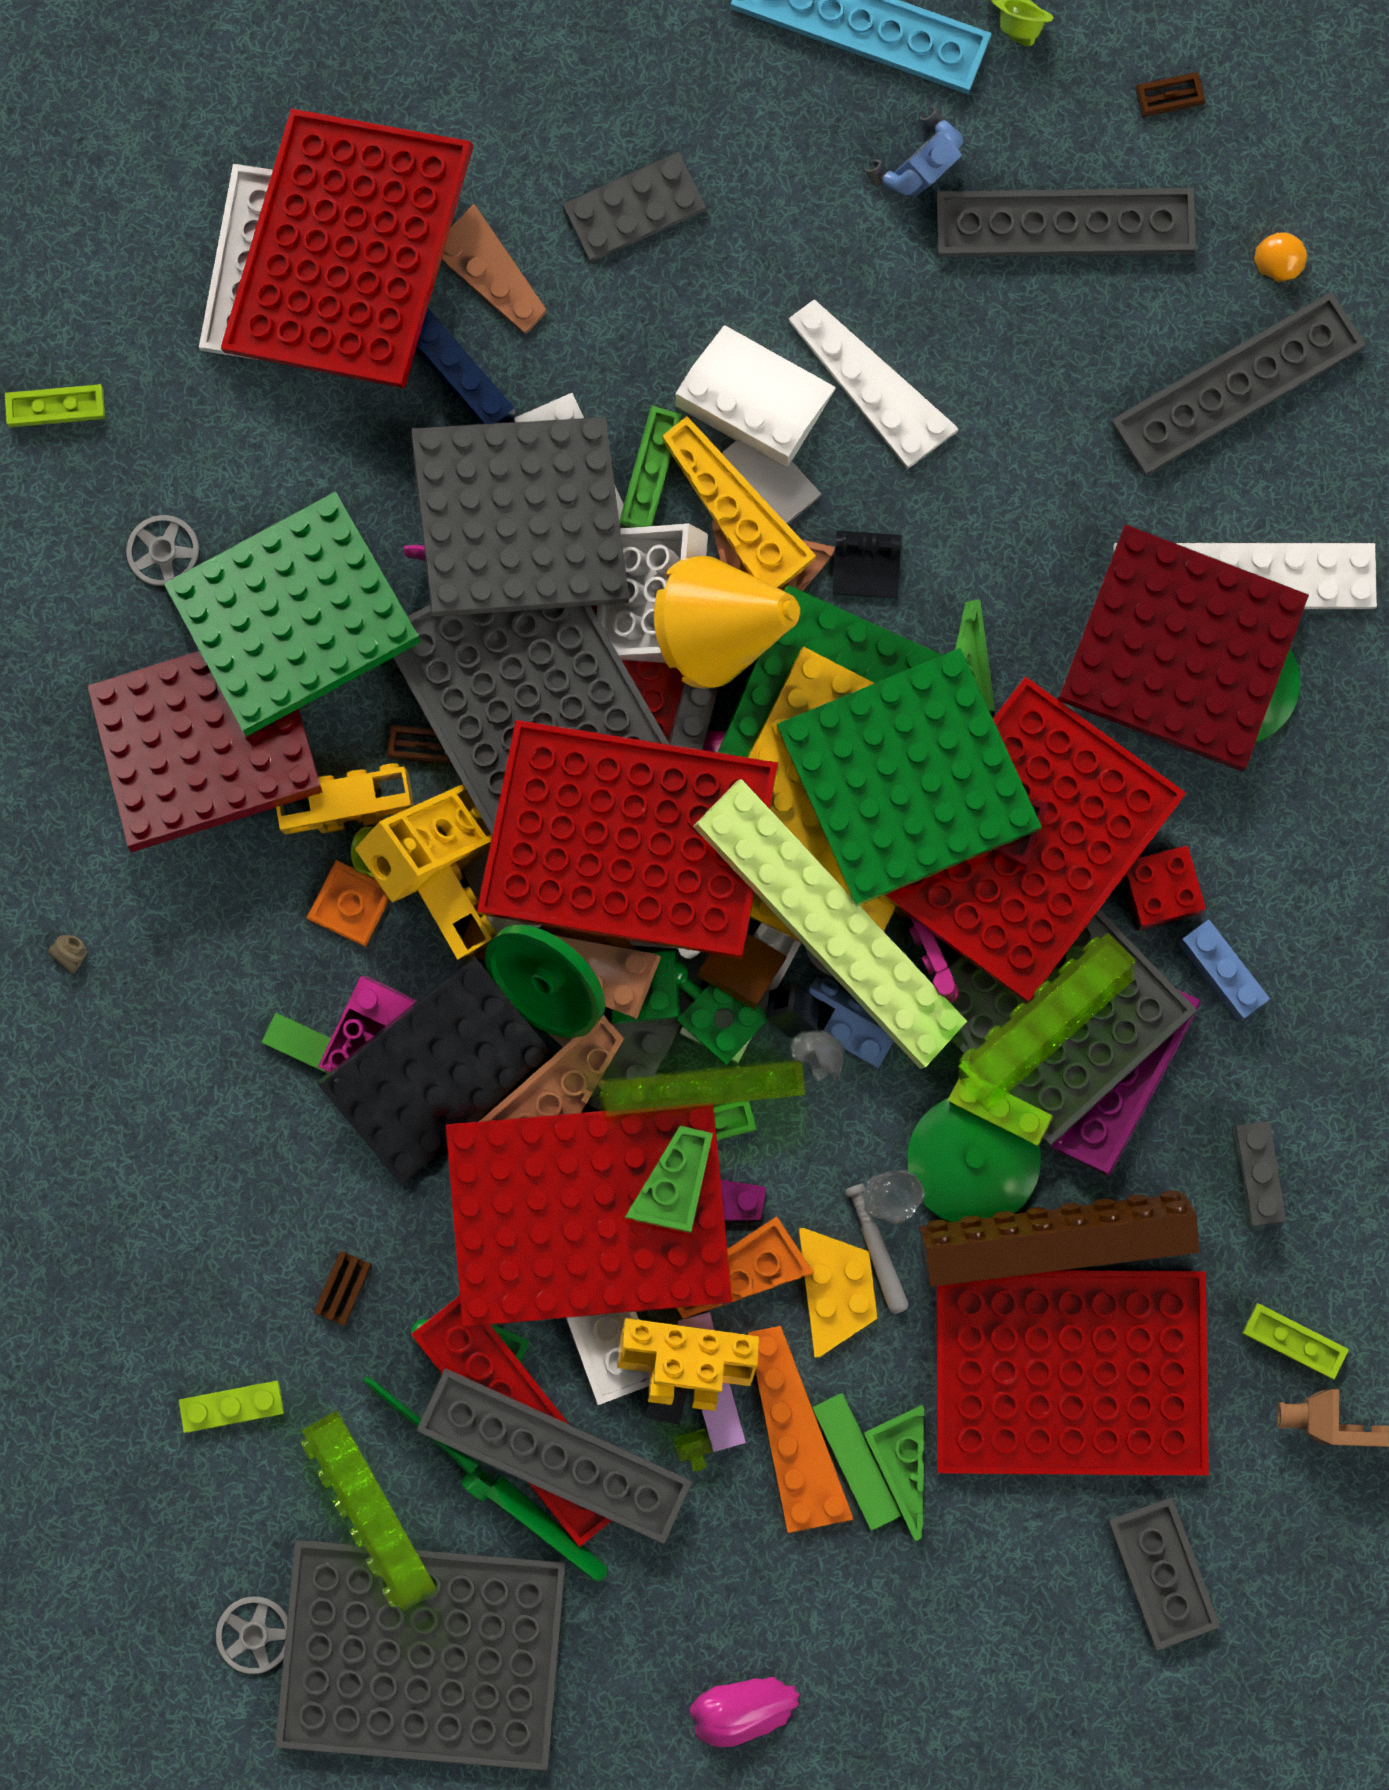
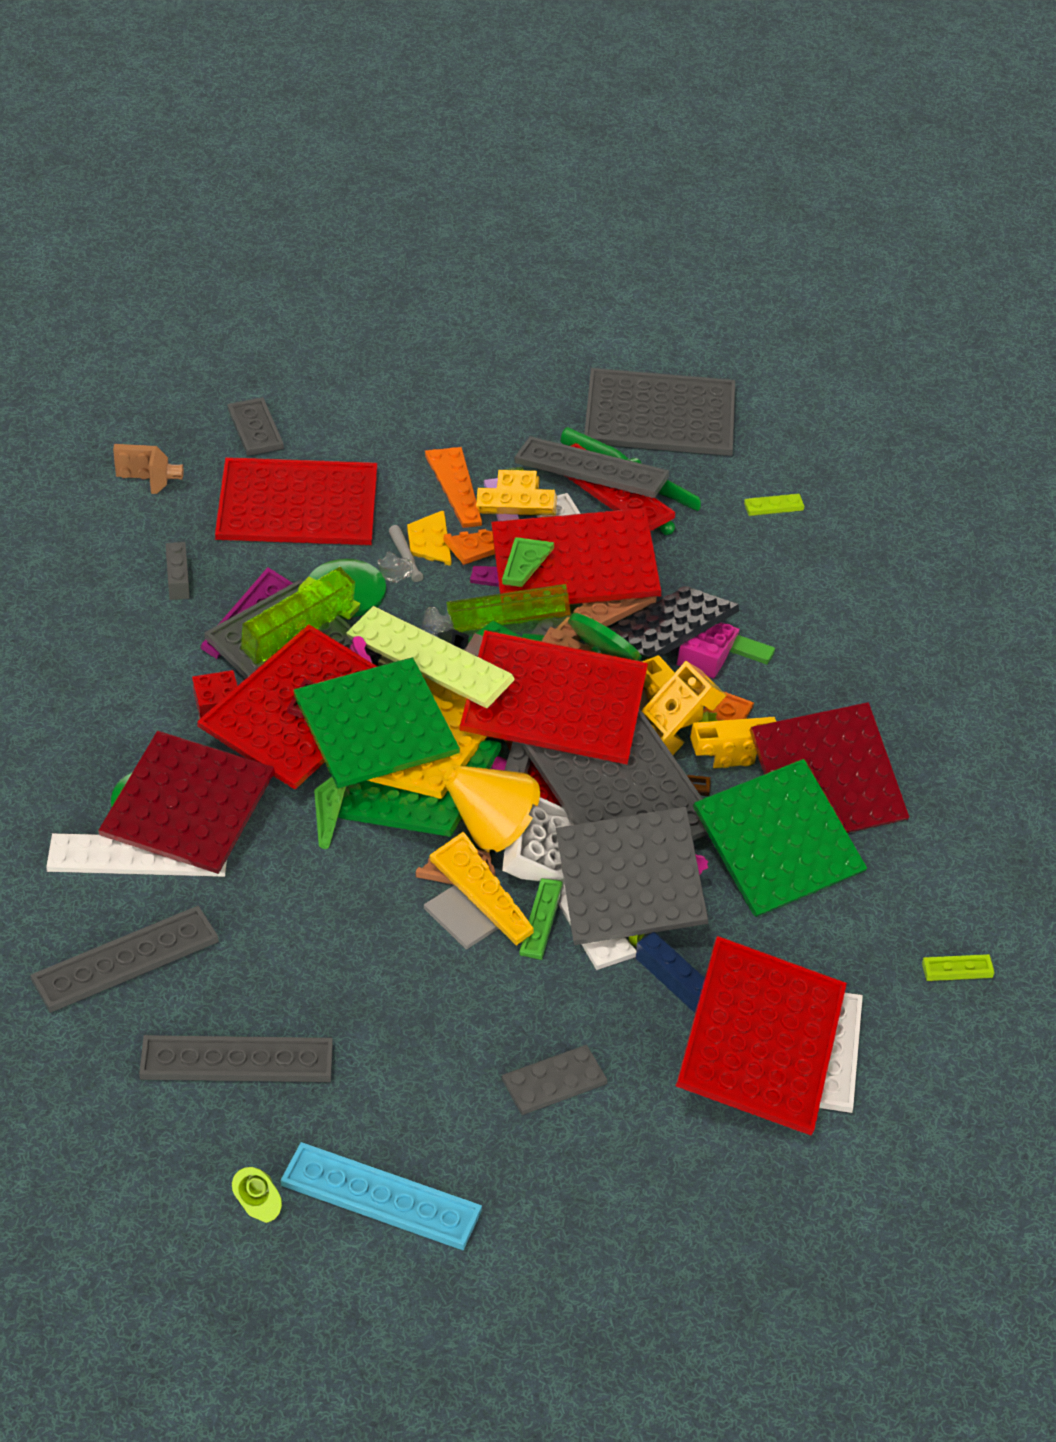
camera: 175 degrees right, 35 degrees down
dark tan plate [48,935,87,974] -> none
light grey wheel [126,515,199,587] -> none
light grey wheel [216,1596,288,1674] -> none
clear neon green brick [300,1410,438,1612] -> none
reddish brown tile [314,1251,372,1326] -> none
nougat wing [441,204,547,335] -> none
white slope [675,325,836,467] -> none
dark pink hair [690,1677,800,1748] -> none
white wing [789,300,958,469] -> none
bright green tile [812,1393,901,1531] -> none
black hinge [832,530,902,599] -> none
bright green wing [863,1405,924,1541] -> none
medium blue torso [864,106,963,198] -> none
reddish brown brick [919,1190,1200,1287] -> none
reddish brown tile [1135,72,1206,118] -> none
medium blue brick [1178,919,1270,1023] -> none
lime plate [1241,1303,1349,1380] -> none
light orange hair [1254,232,1308,282] -> none

